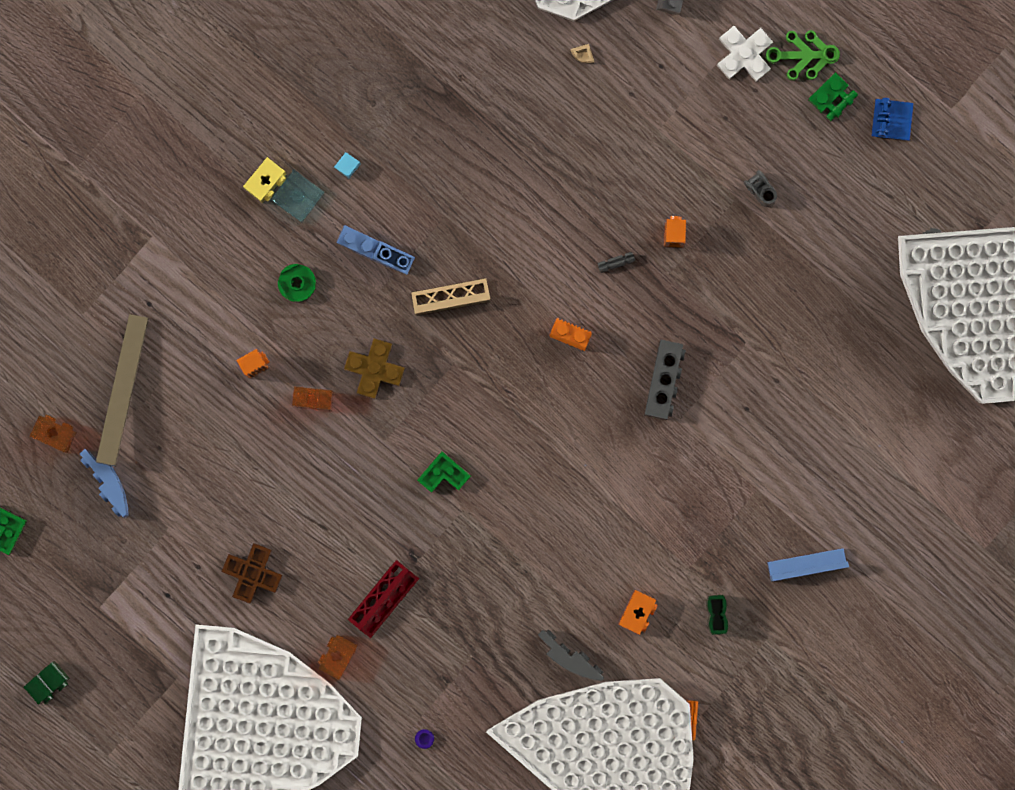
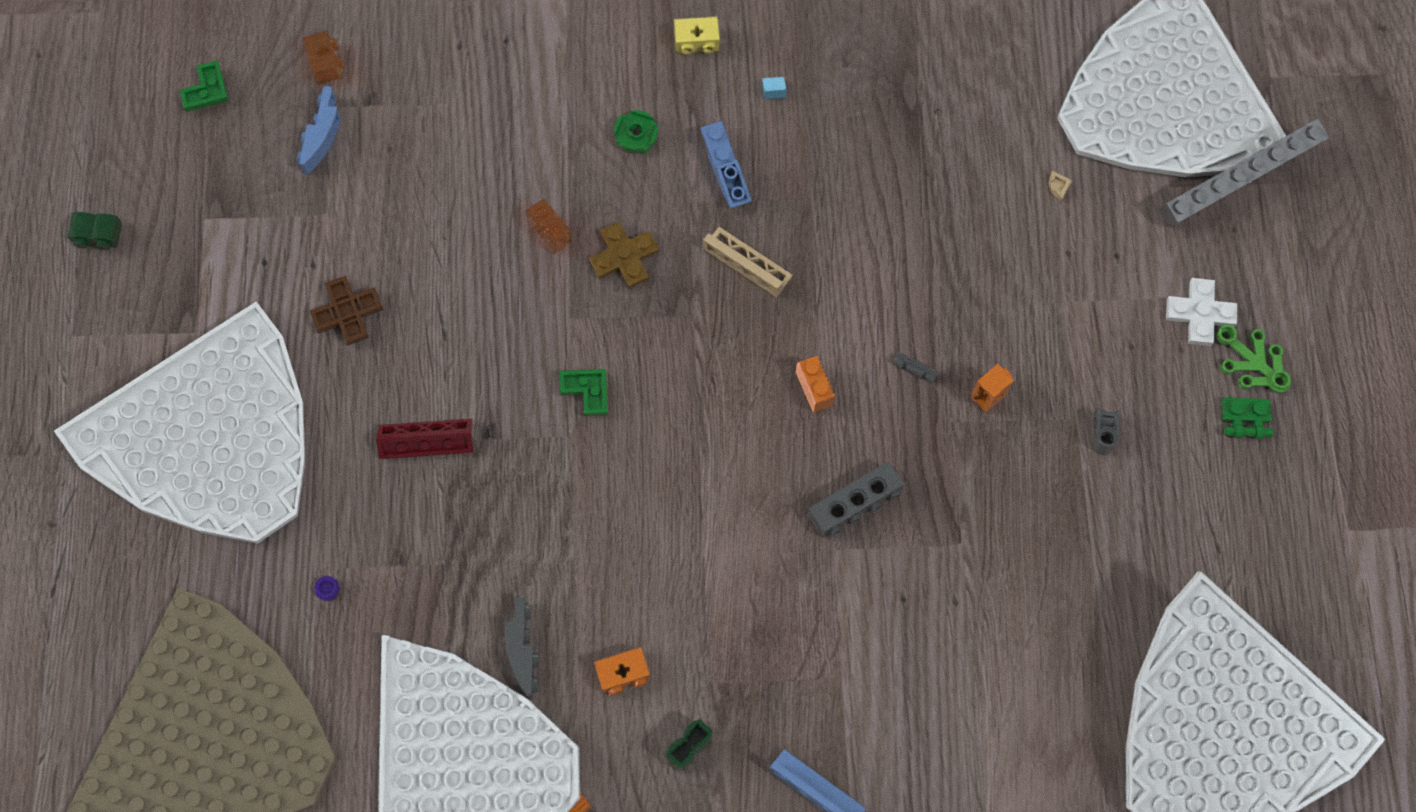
camera: 40 degrees right, 15 degrees down
dark tan tile [96,314,149,467] -> none
orange brick [236,349,270,379] -> none
clear light blue plate [271,170,325,223] -> none
clear orange brick [318,634,358,680] -> none
blue hinge [872,98,913,141] -> none

